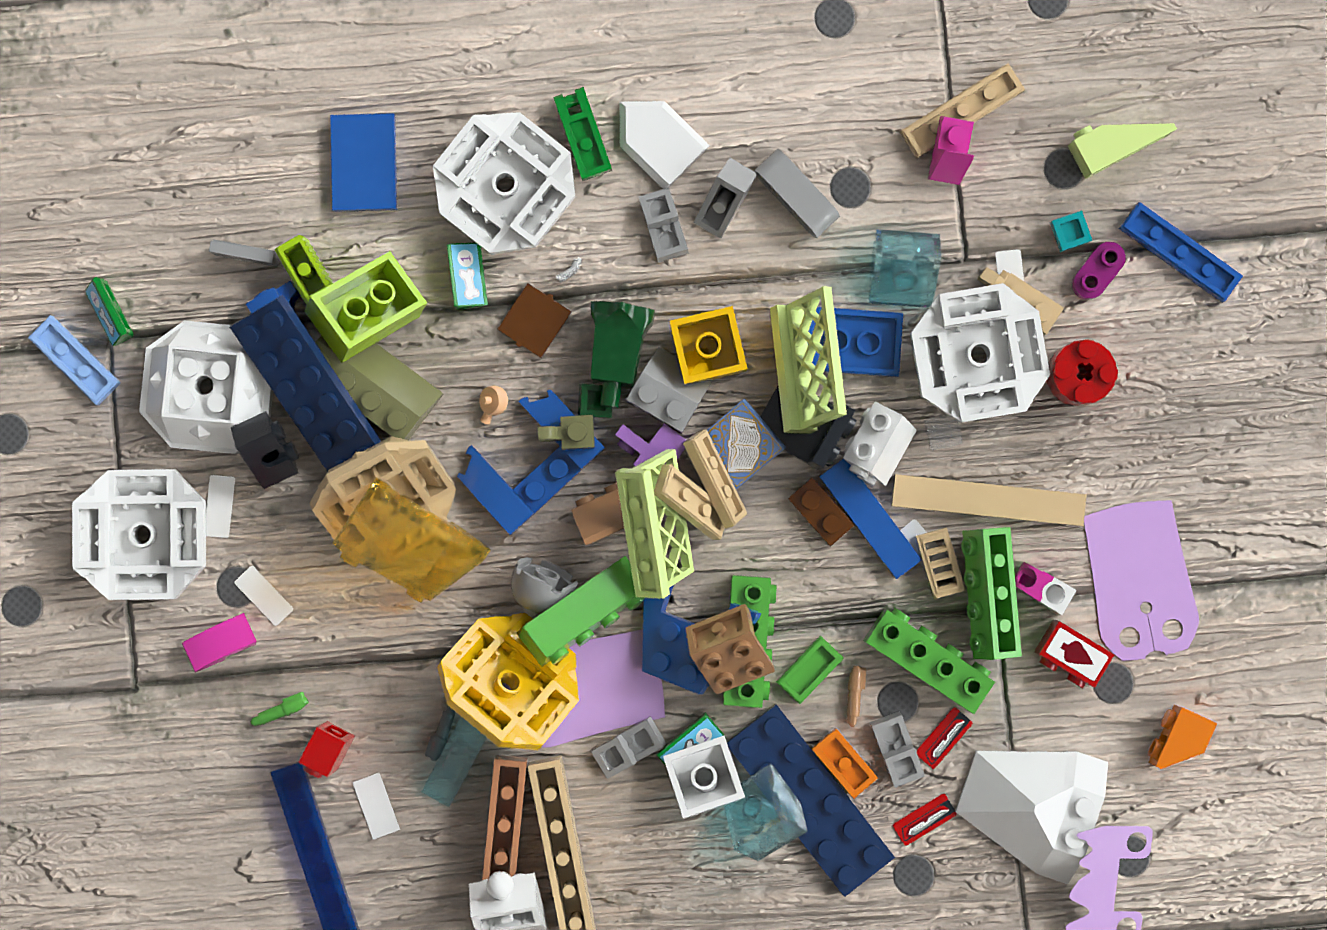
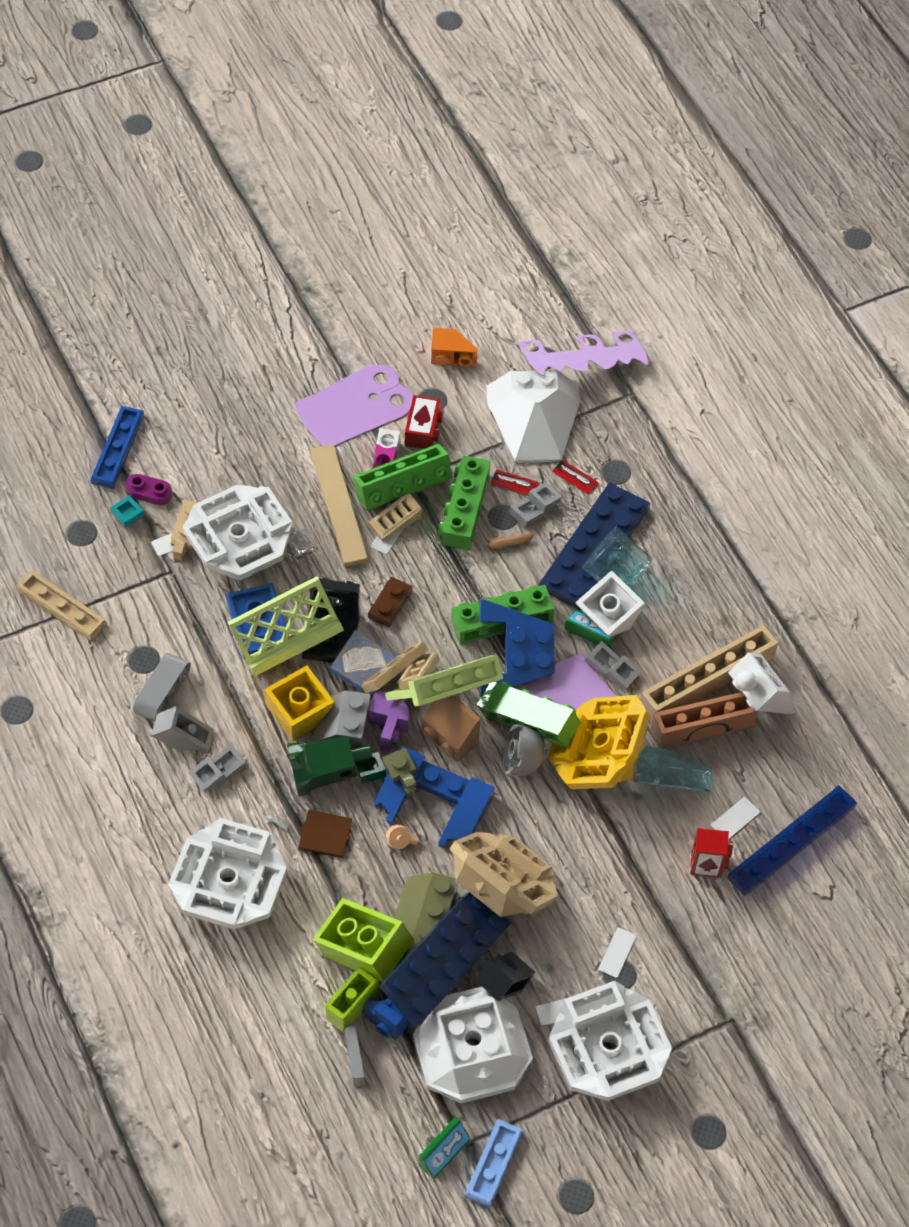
camera: 115 degrees left, 30 degrees down
dark pink slope [182,613,257,673] -> none
bright green piece [250,692,309,726] -> none
blue tile [330,113,397,212] -> none
clear yellow windscreen [332,477,491,603] -> none
dark grey piece [425,706,455,761] -> none
slope [447,242,488,309] -> none
green plate [553,87,612,181] -> none
white tile [619,101,710,189] -> none
medium nougat bracket [685,604,775,694] -> none
bright green tile [776,636,844,704] -> none
orange plate [811,728,878,799] -> none
blue tile [819,459,922,579] -> none
white brick [843,401,917,486] -> none
clear light blue slope [869,229,941,308] -> none
dark pink slope [928,116,974,185] -> none
red brick [1047,340,1118,406] -> none
yellowish green slope [1068,123,1177,179] -> none

